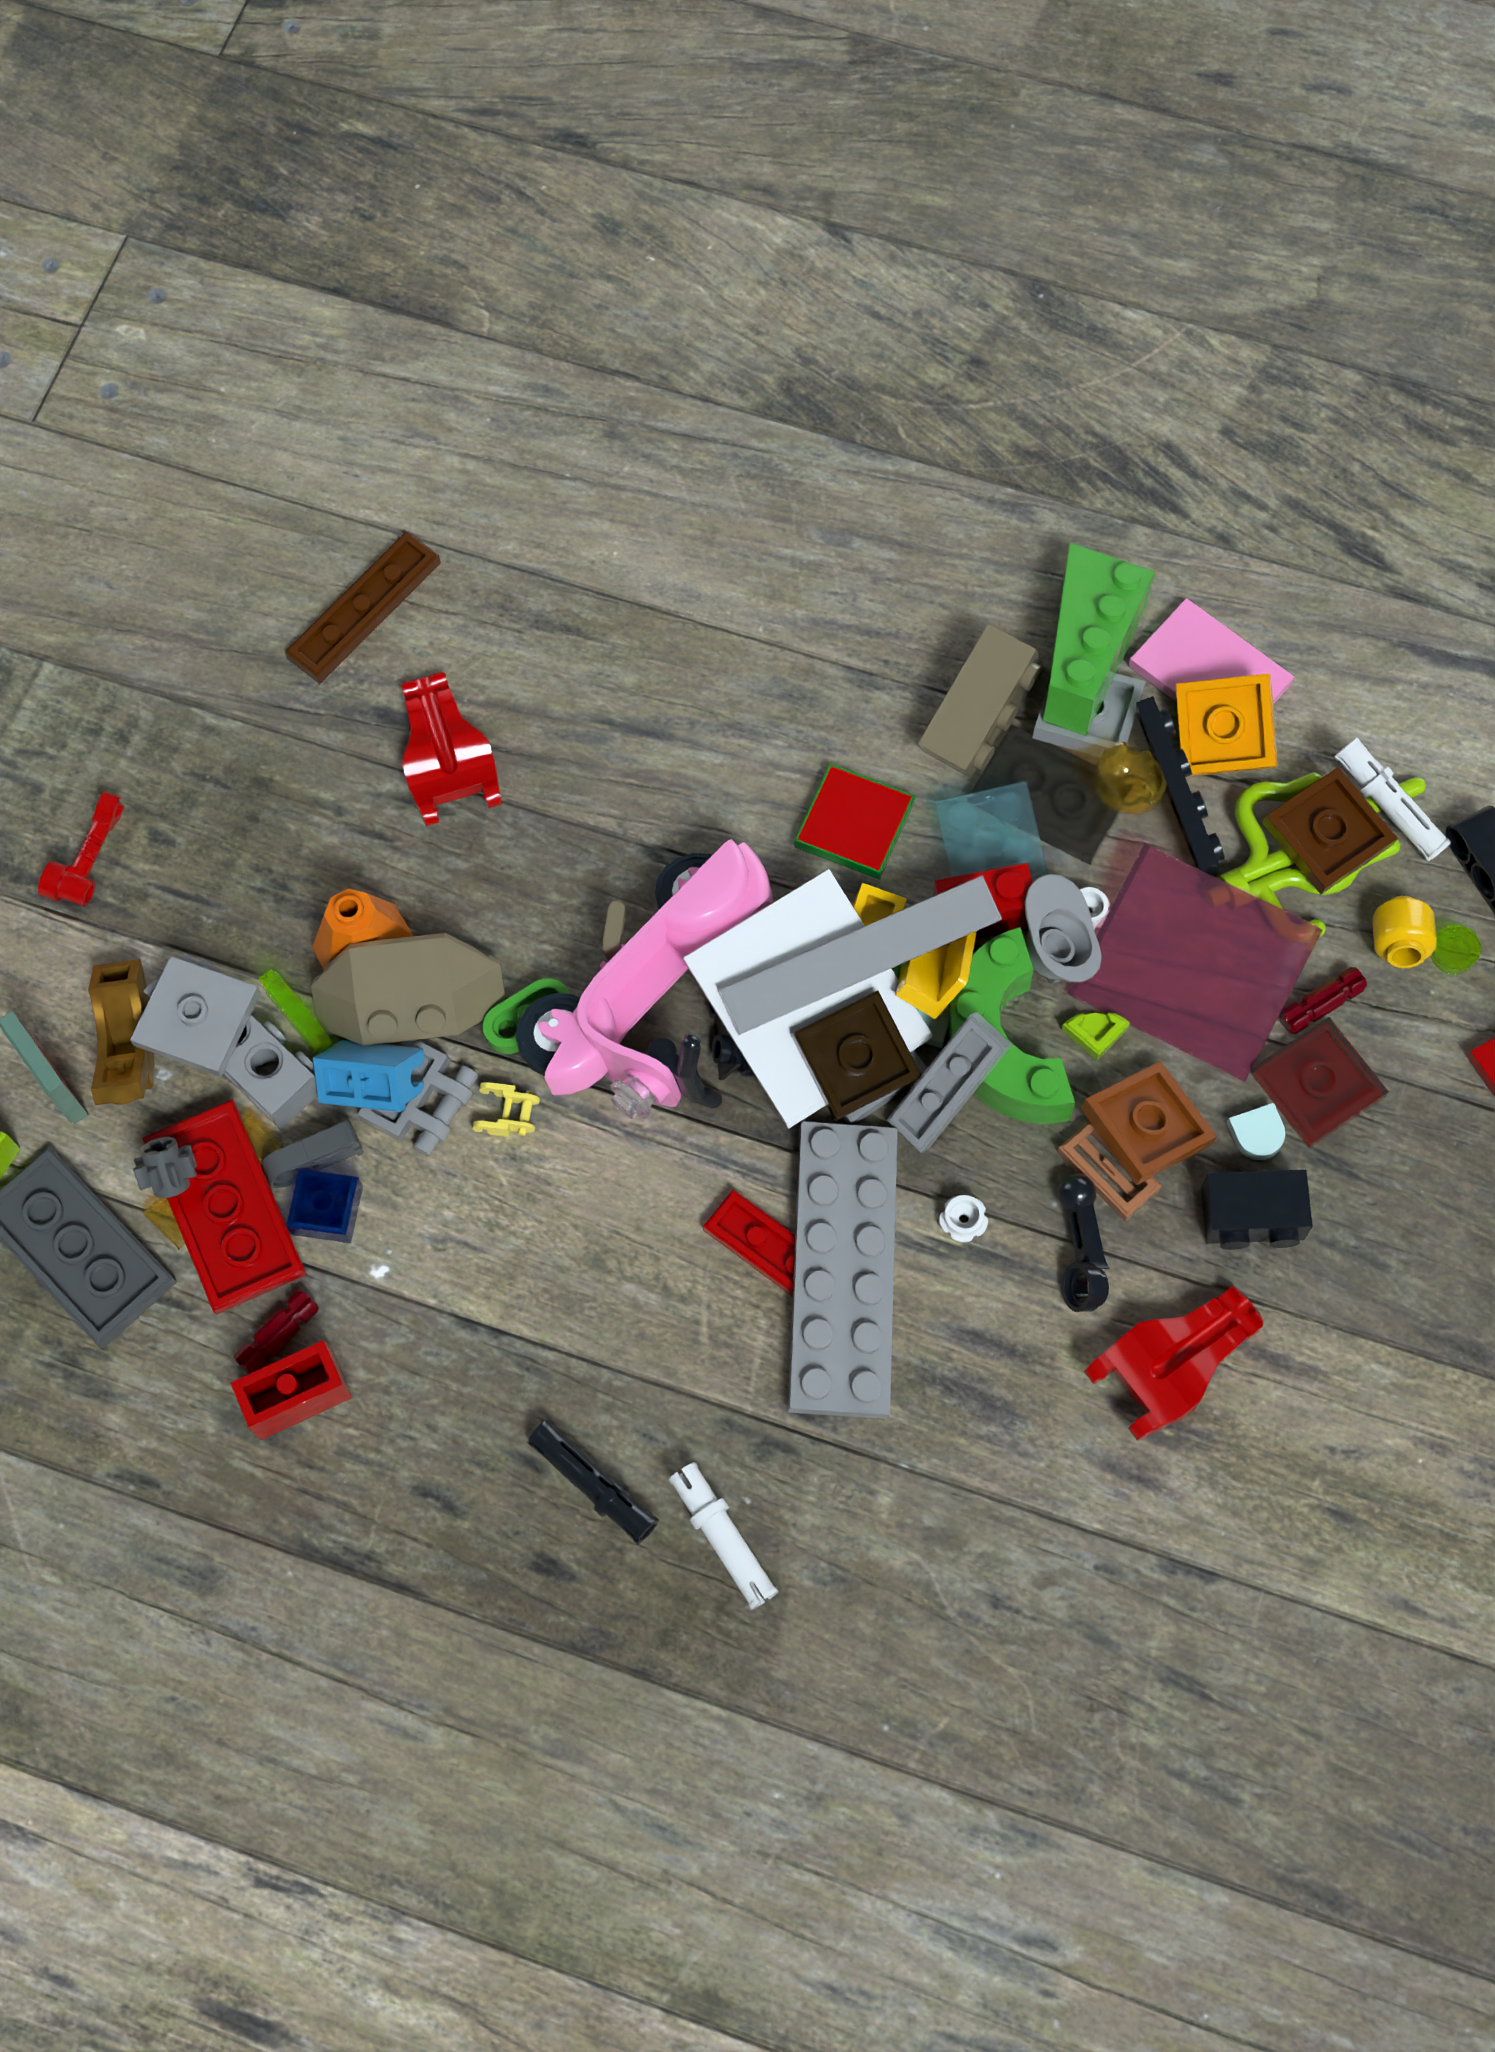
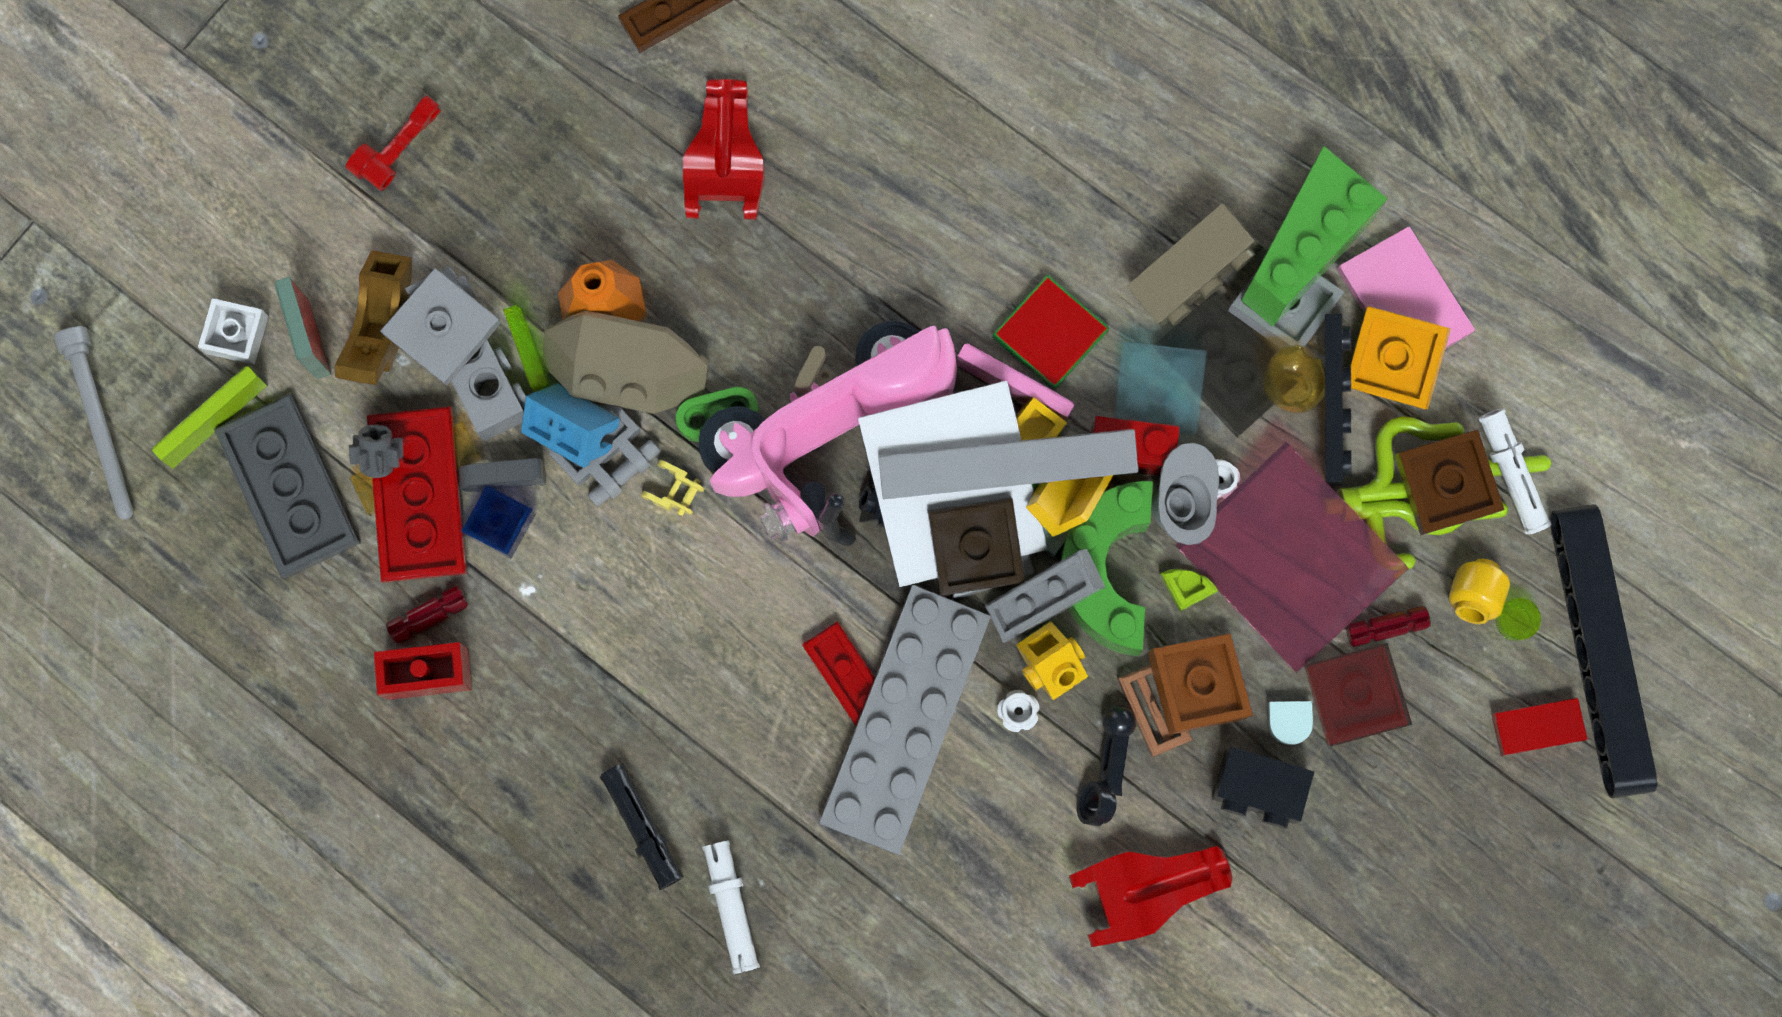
camera: 15 degrees right, 10 degrees up
none -> bright pink tile [957,343,1074,422]
none -> yellow brick [1016,621,1088,700]

